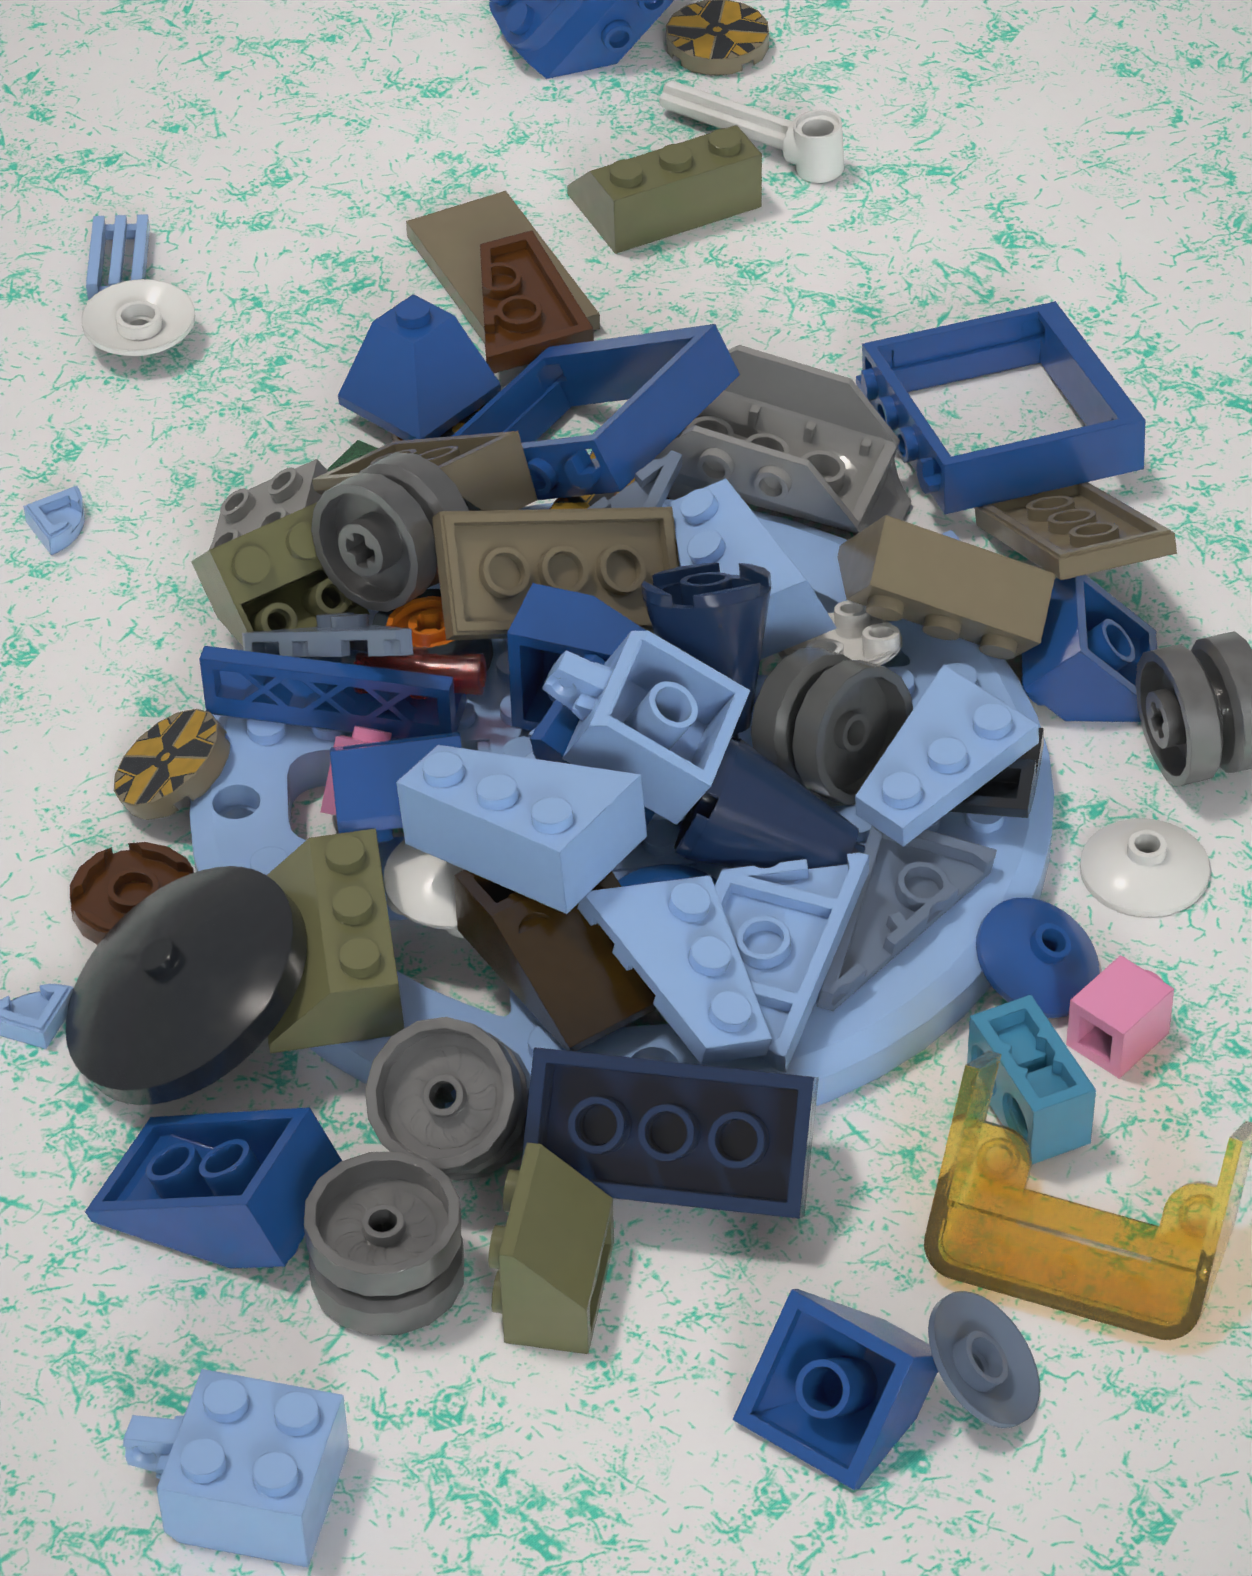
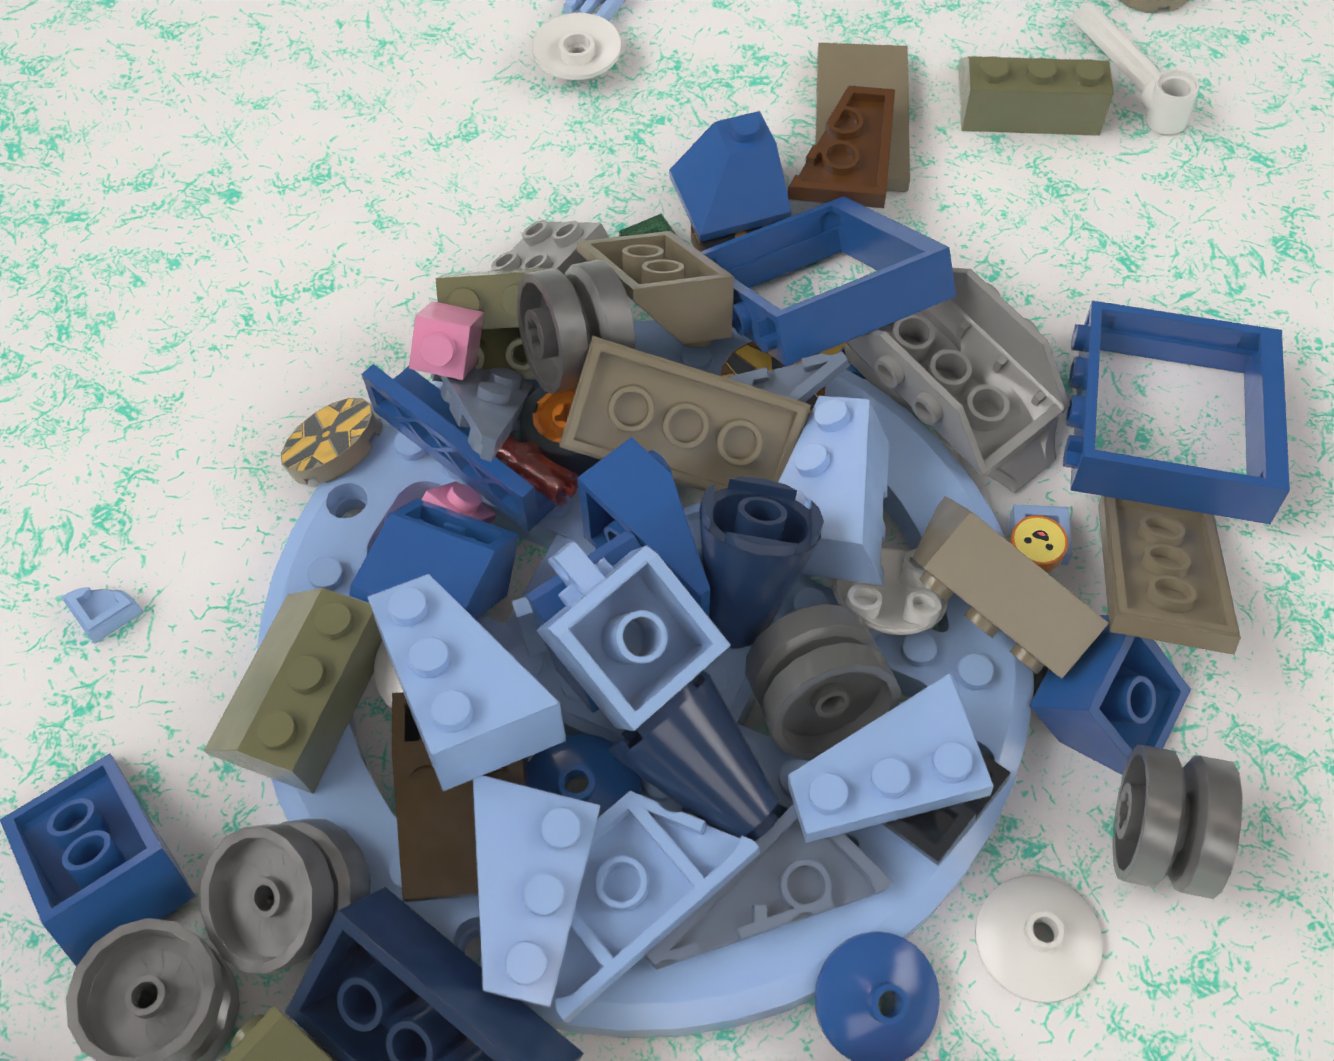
camera: 30 degrees right, 15 degrees up
light blue tile [23,486,85,555] -> none
black dish [65,866,307,1105] -> none
reddish brown tile [70,842,194,945] -> none
none -> bright pink brick [409,301,484,380]

